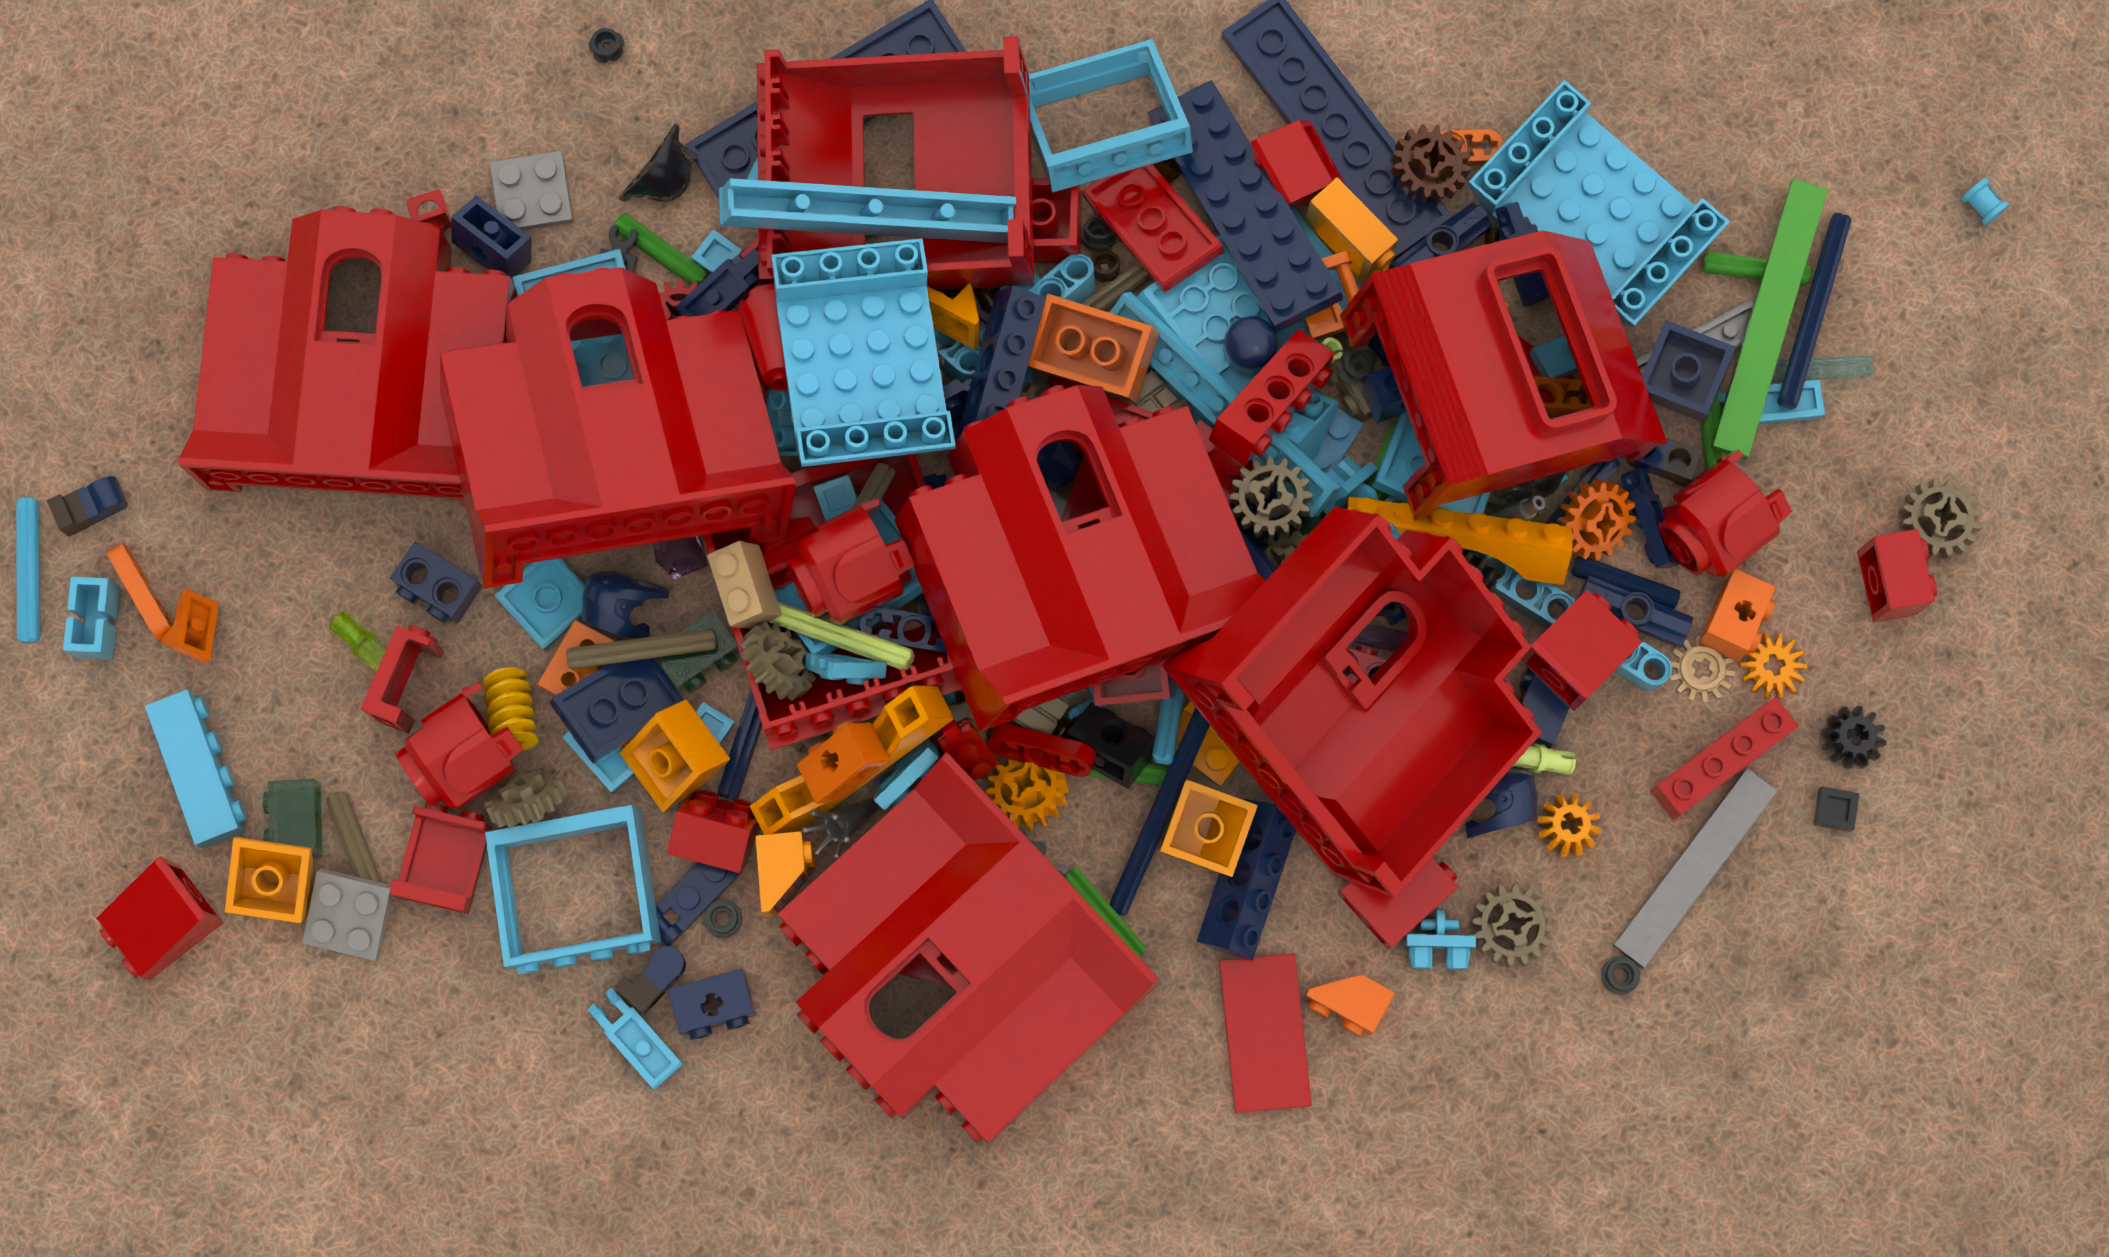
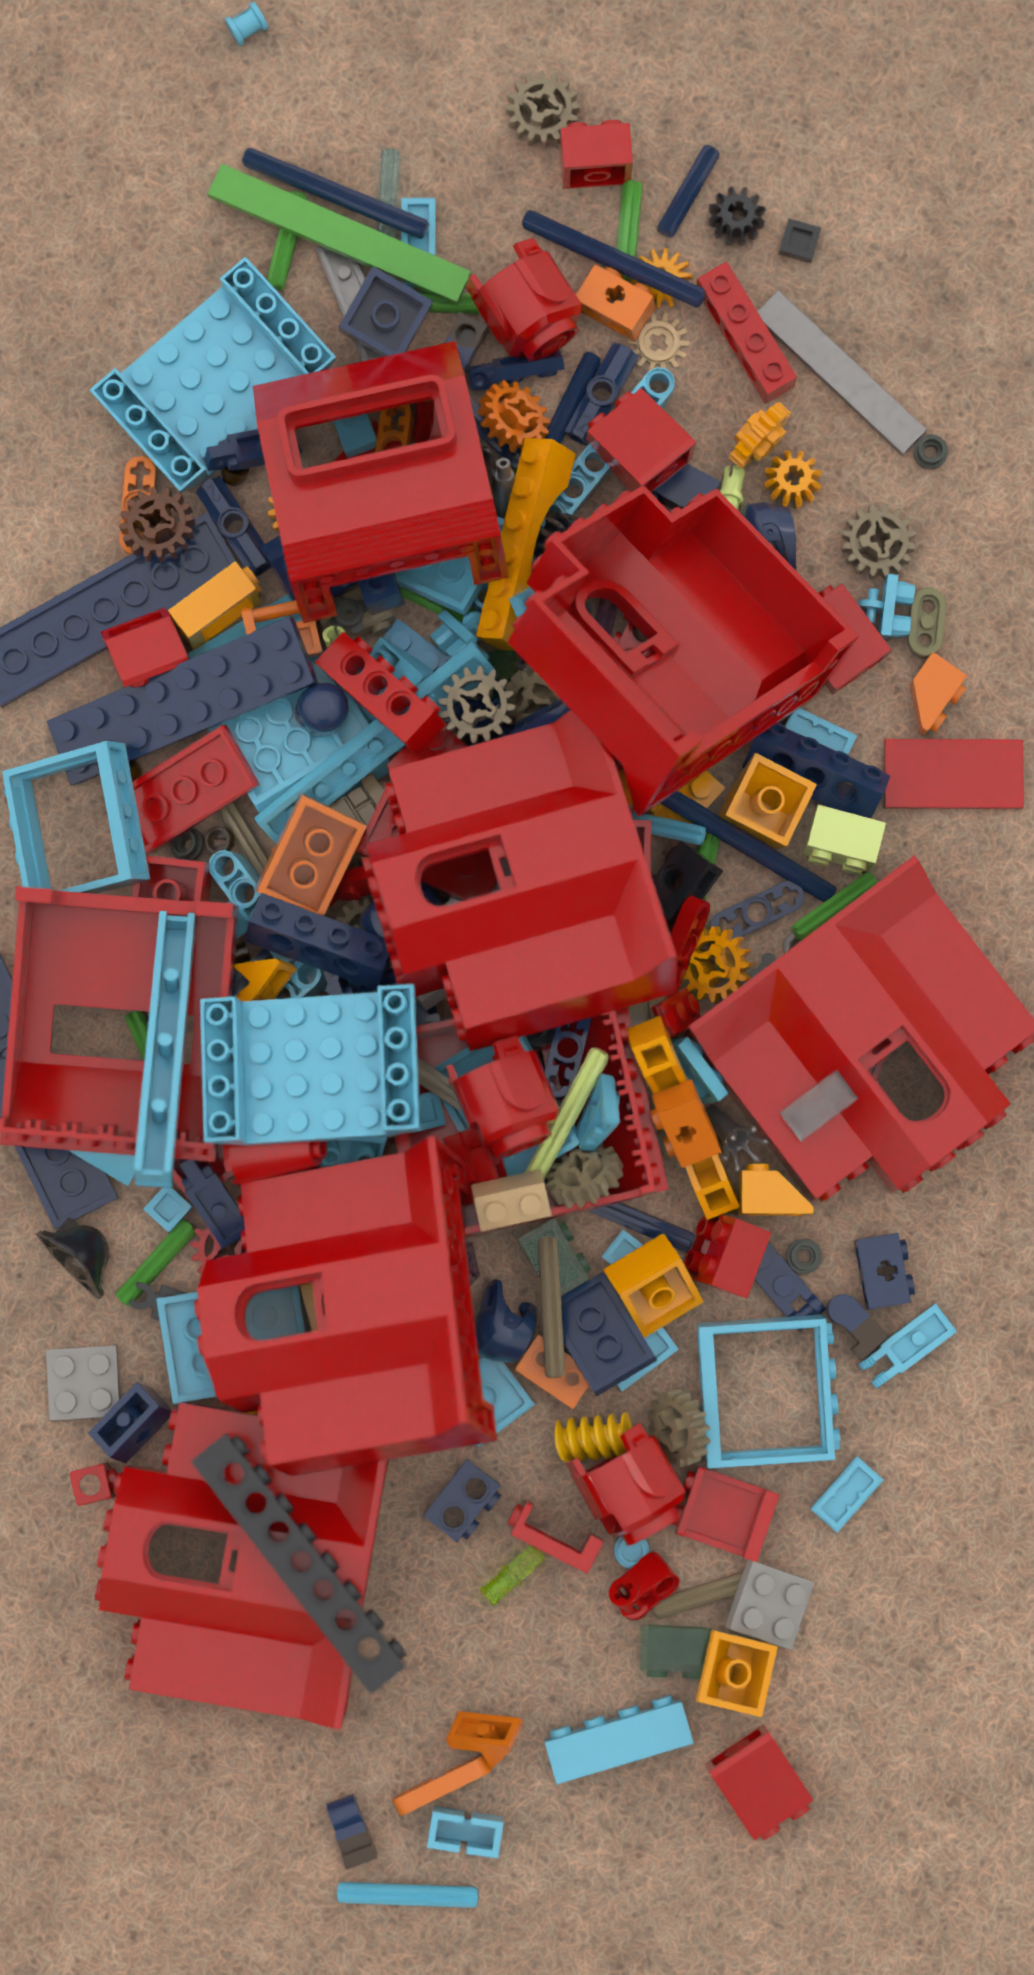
camera: 85 degrees left, 5 degrees up
none -> black brick [191,1433,408,1694]
none -> dark blue axle [521,210,706,308]
none -> red piece [609,1552,680,1621]
none -> medium azure plate [614,1536,649,1568]
none -> bright green axle [617,180,643,281]
none -> dark blue axle [657,145,720,238]
none -> dark blue beam [710,881,804,939]
none -> light orange gear [729,402,791,469]
none -> clear light blue tile [780,1070,858,1141]
none -> medium azure plate [785,708,857,754]
none -> yellowish green brick [802,805,886,875]
none -> medium azure plate [810,1456,884,1533]
none -> olive plate [907,588,947,658]

